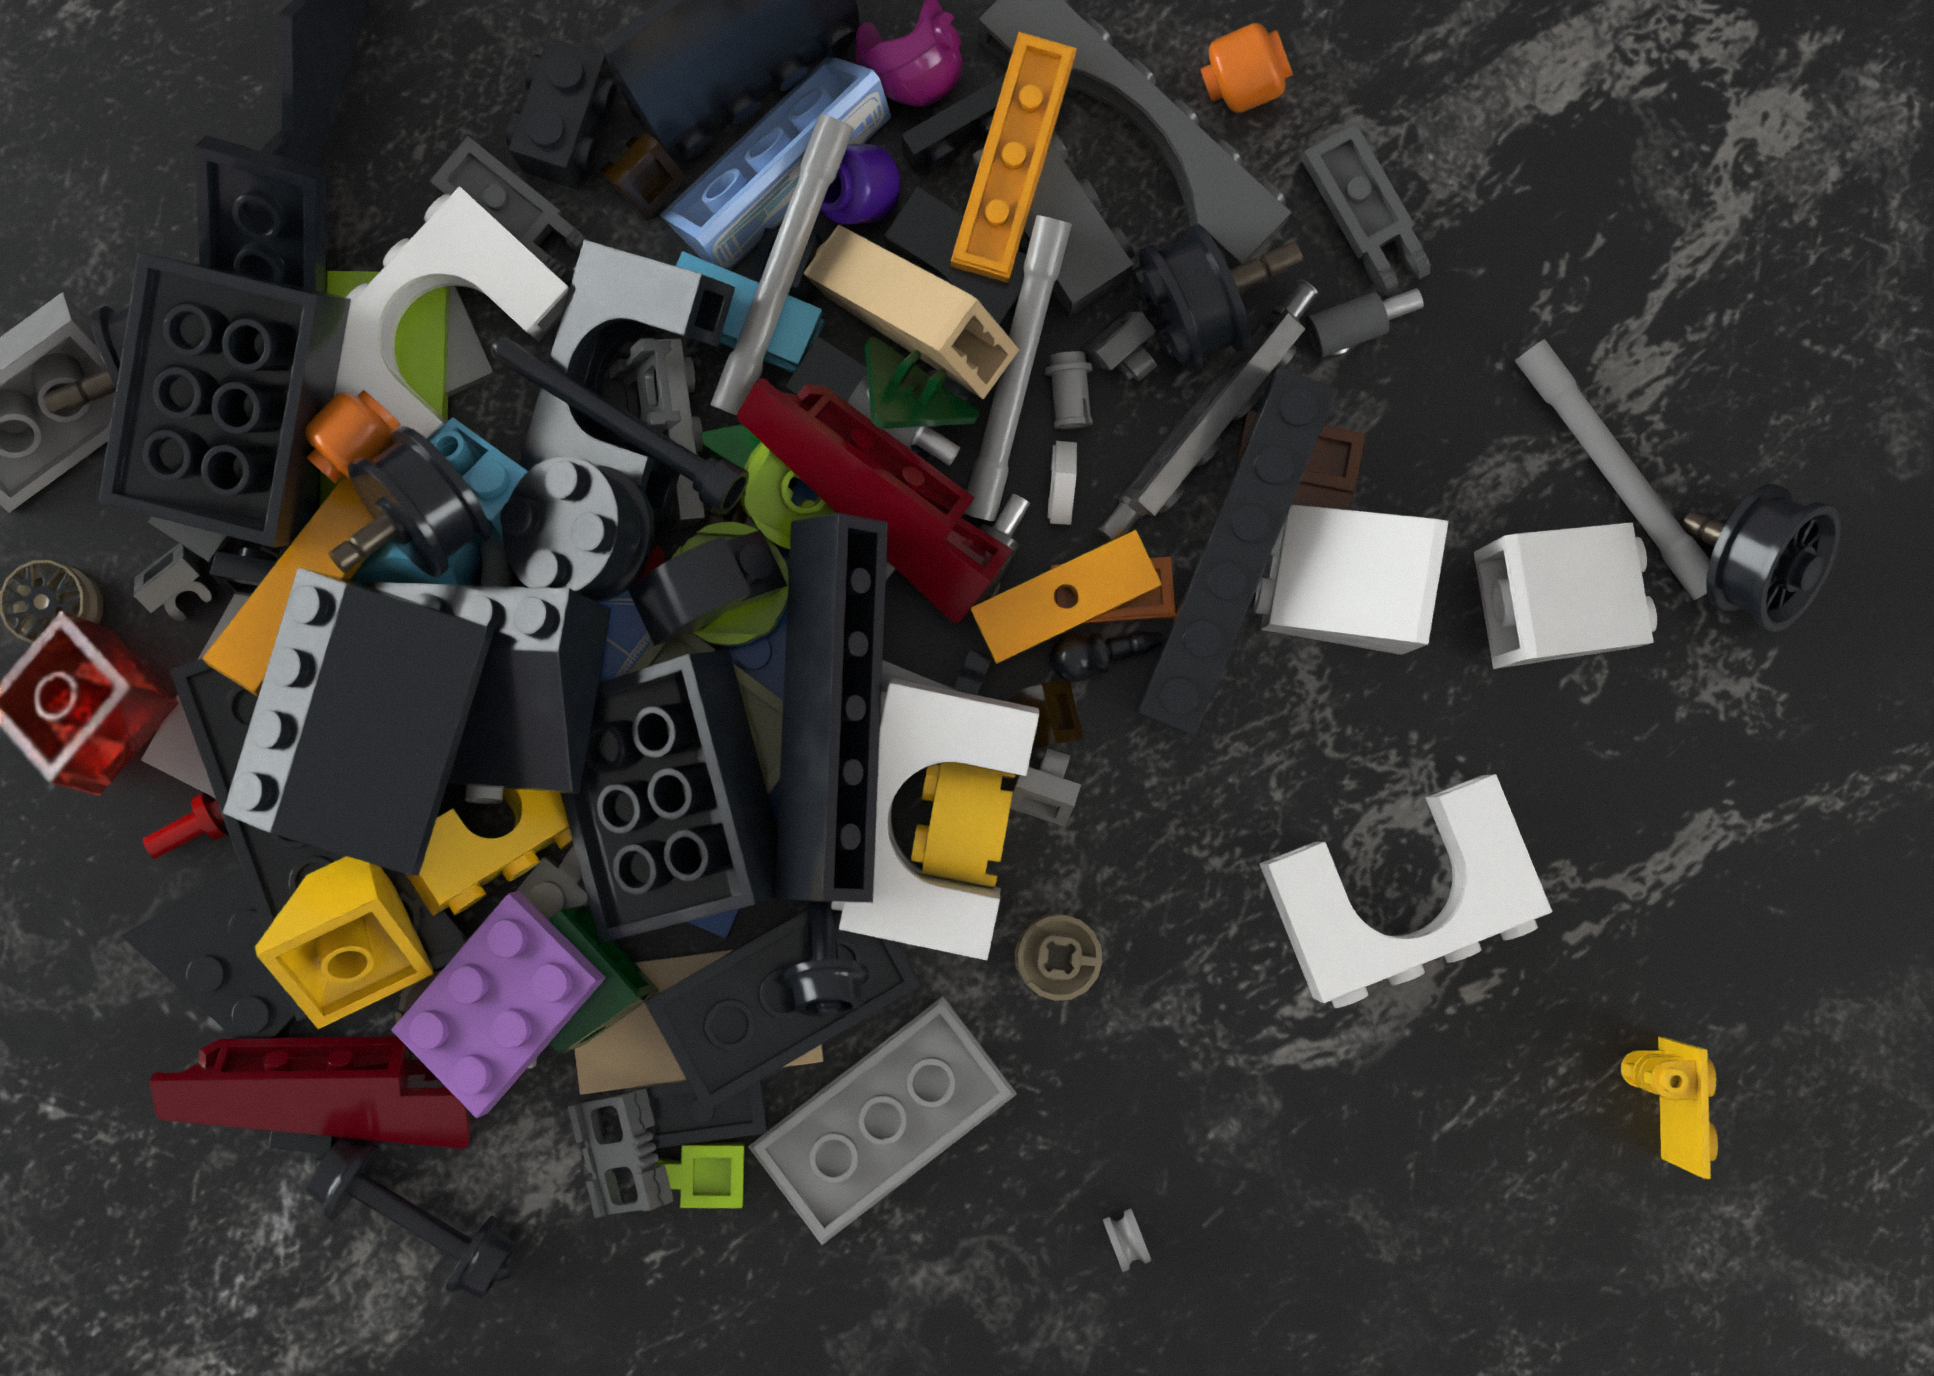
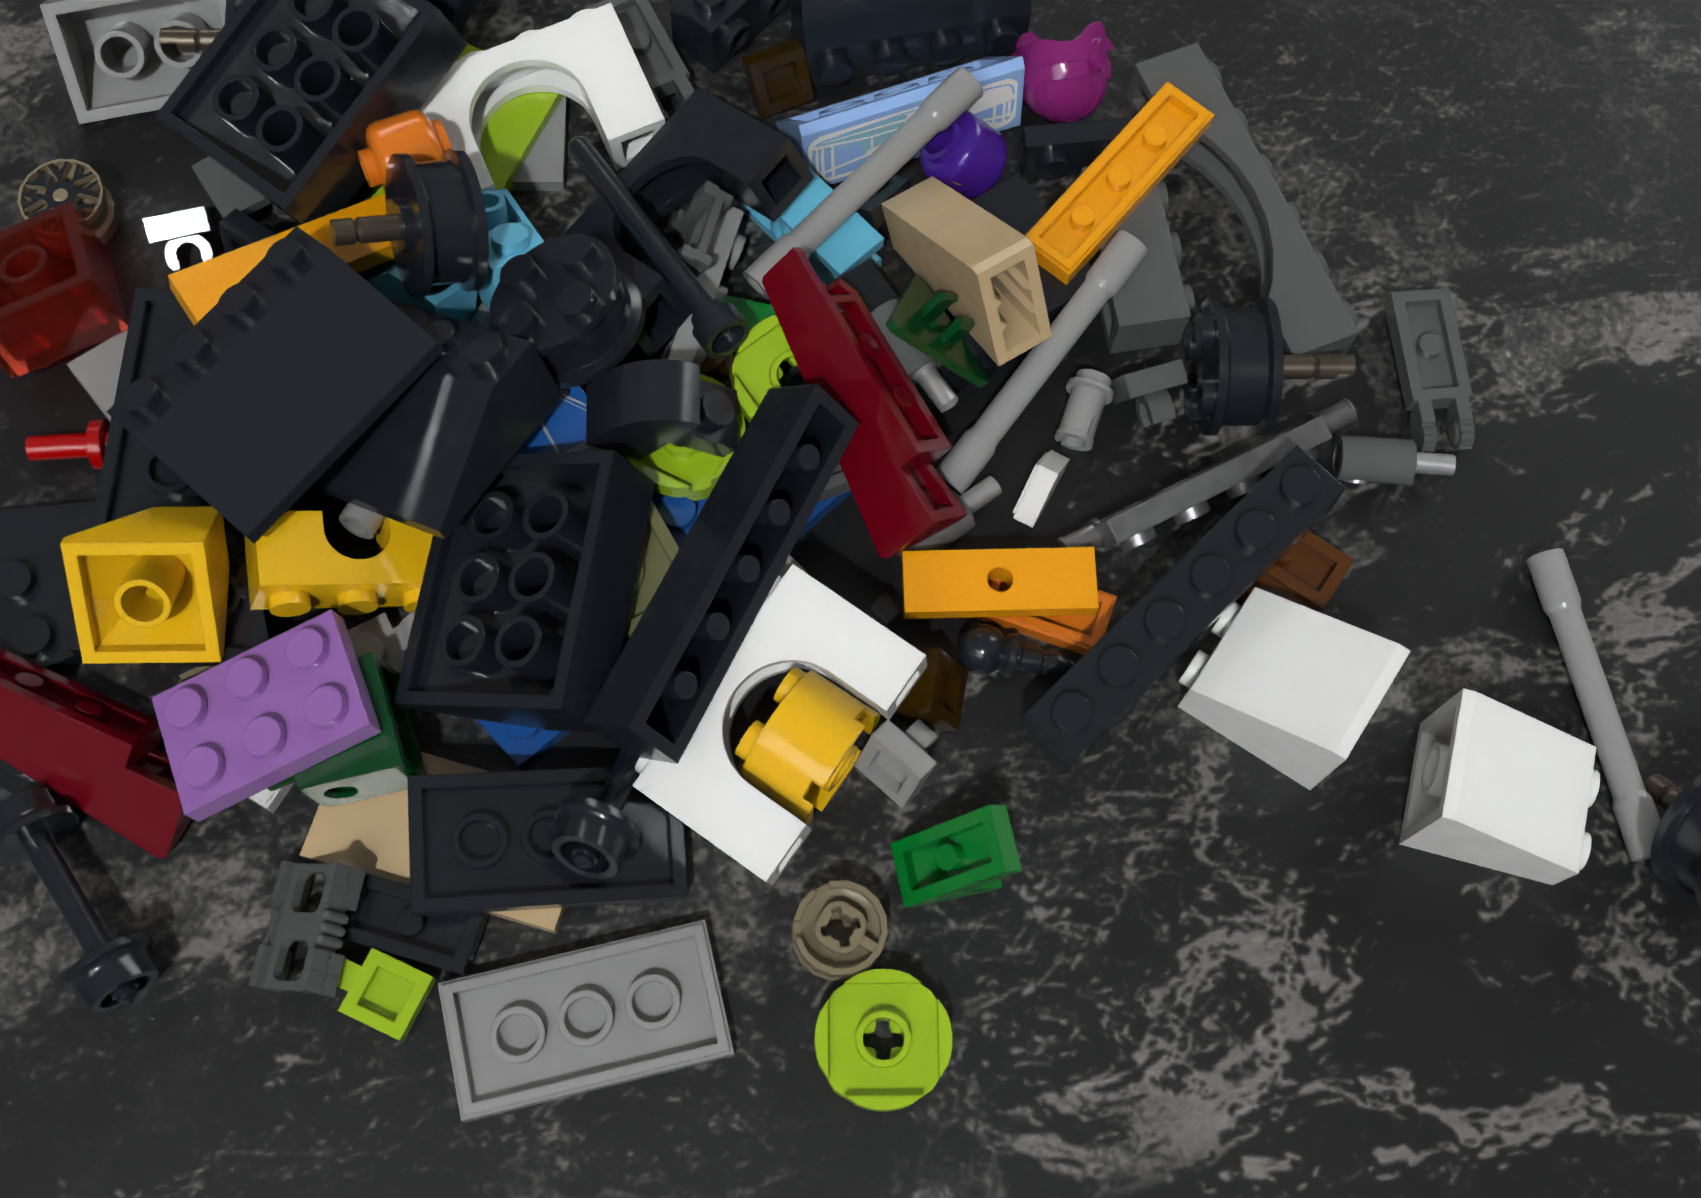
camera: 25 degrees right, 15 degrees down
orange head [1200,23,1293,113] -> none
white arch [1259,774,1552,1008] -> none
none -> lime plate [814,969,953,1112]
none -> green slope [890,805,1022,908]

